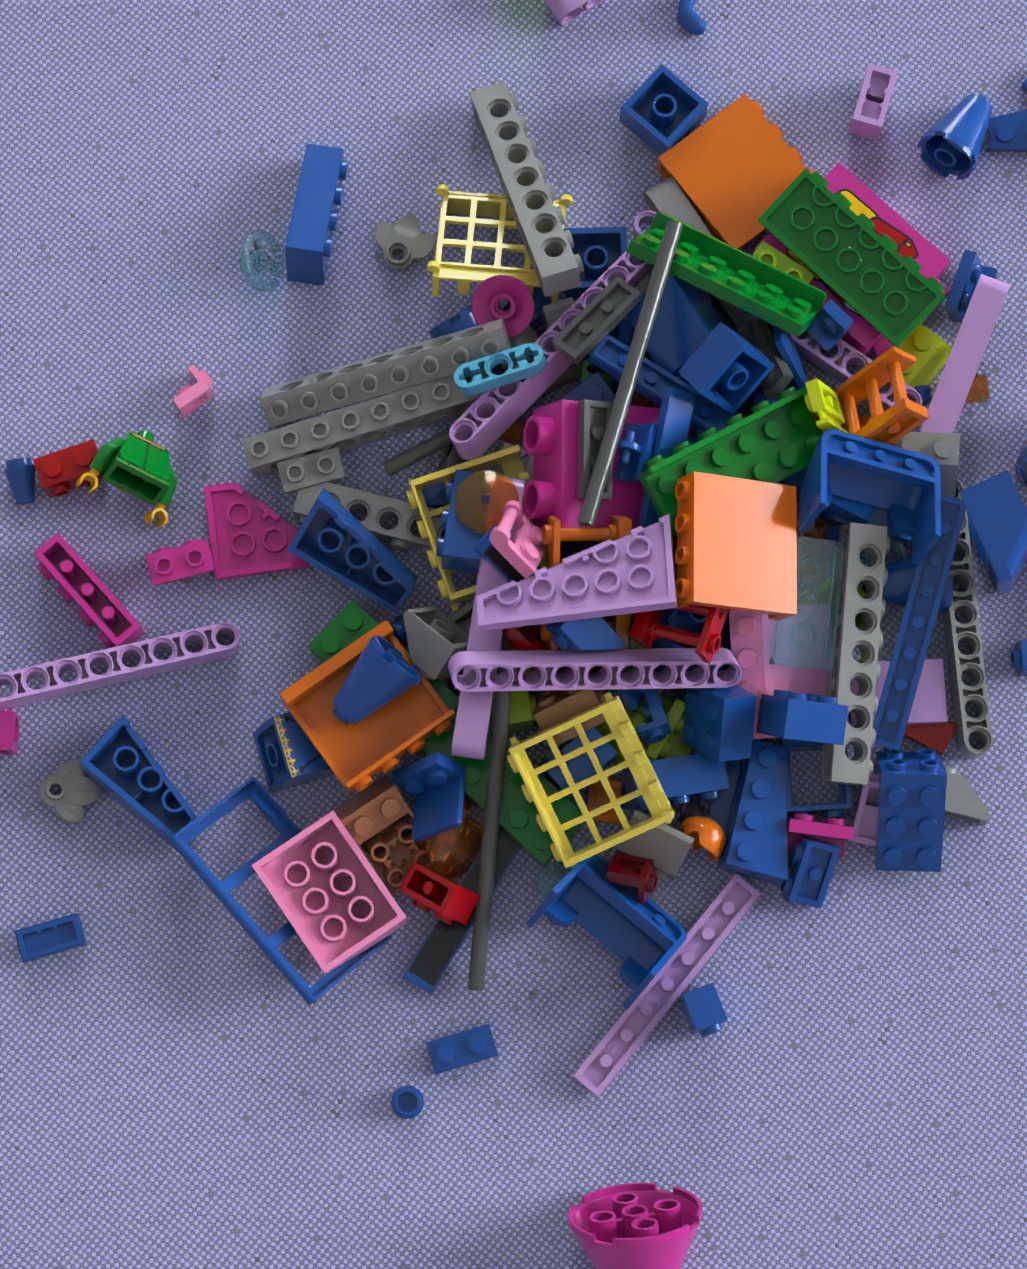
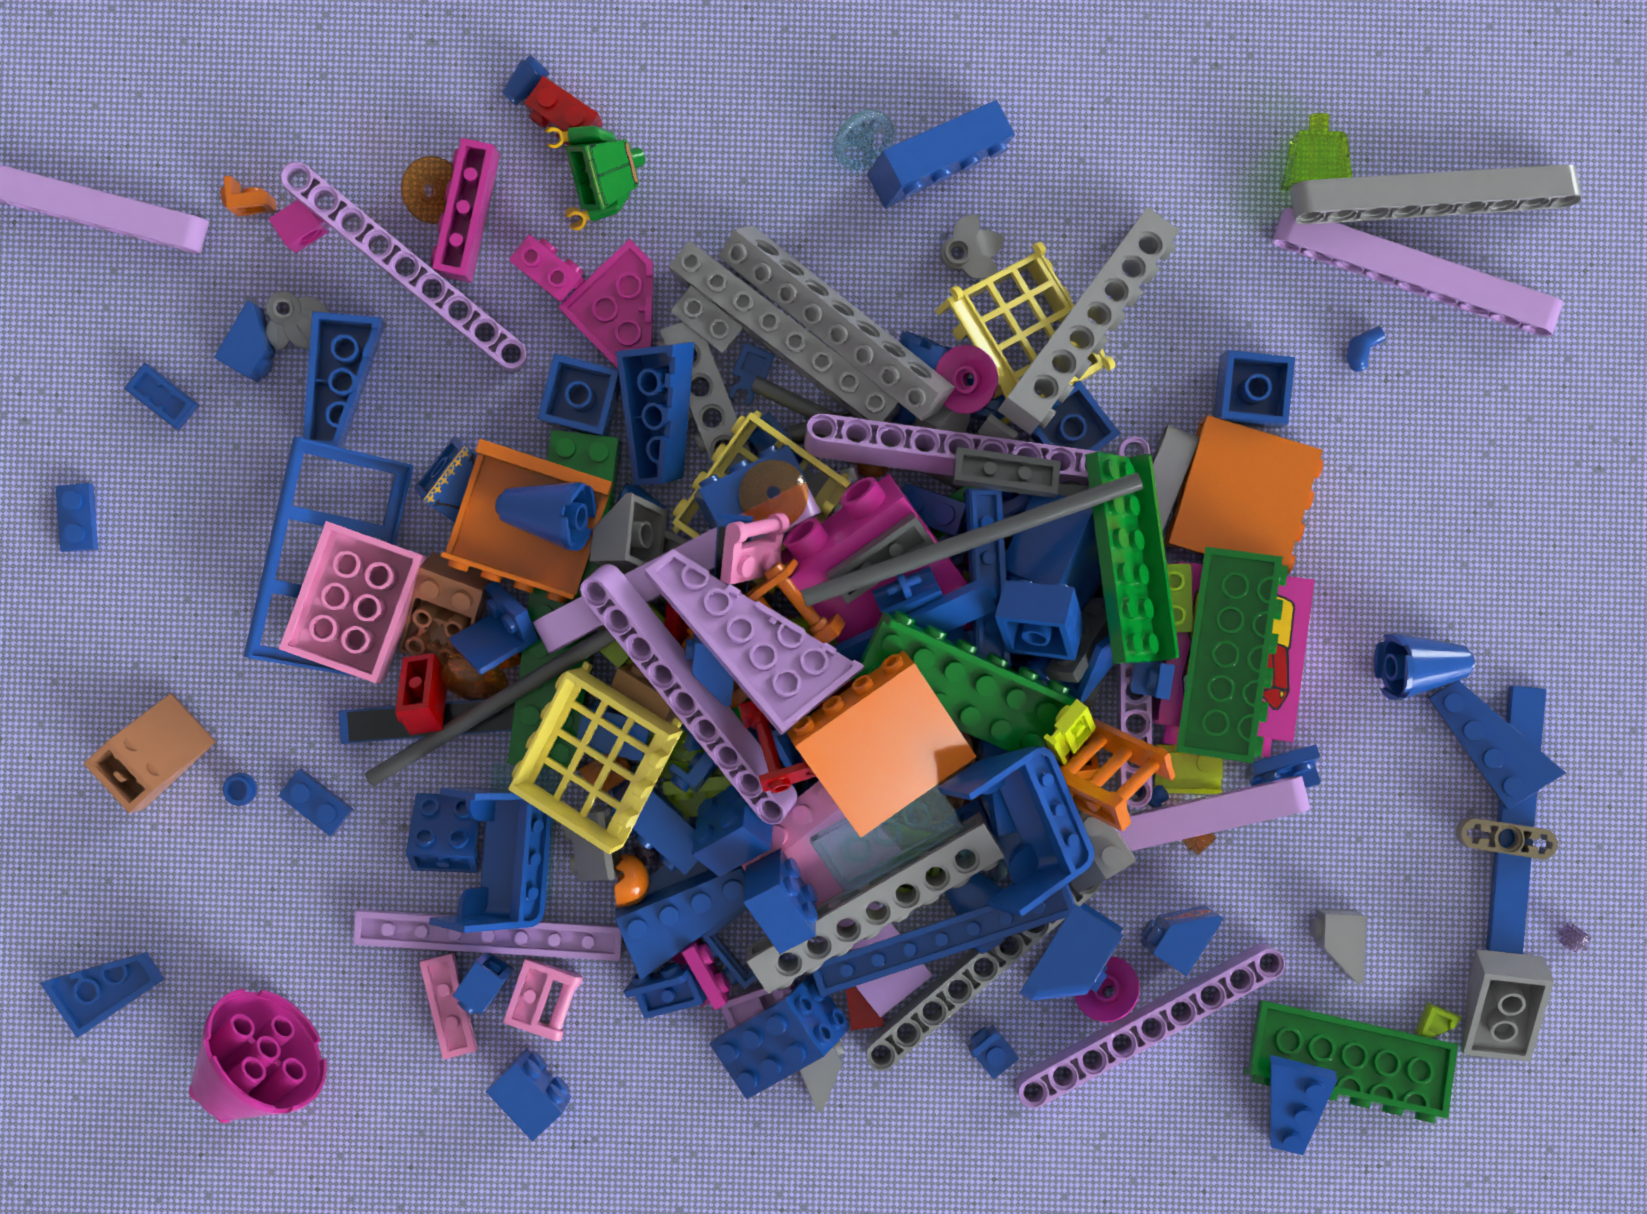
camera: 55 degrees right, 10 degrees up
bright pink bracket [173,364,214,418] -> none
medium azure beam [454,343,546,396] -> none
dark red bracket [607,852,658,903] -> none
lavender brick [848,63,898,141] -> none
none -> blue plate [55,483,99,552]
none -> nougat slope [83,693,217,813]
none -> blue slope [214,300,275,383]
none -> clear orange dish [401,156,454,224]
none -> blue bracket [406,793,480,873]
none -> bright pink plate [419,952,478,1060]
none -> blue brick [485,1048,572,1142]
none -> bright pink plate [503,957,583,1041]
none -> blue brick [537,353,621,437]
none -> blue plate [729,342,775,406]

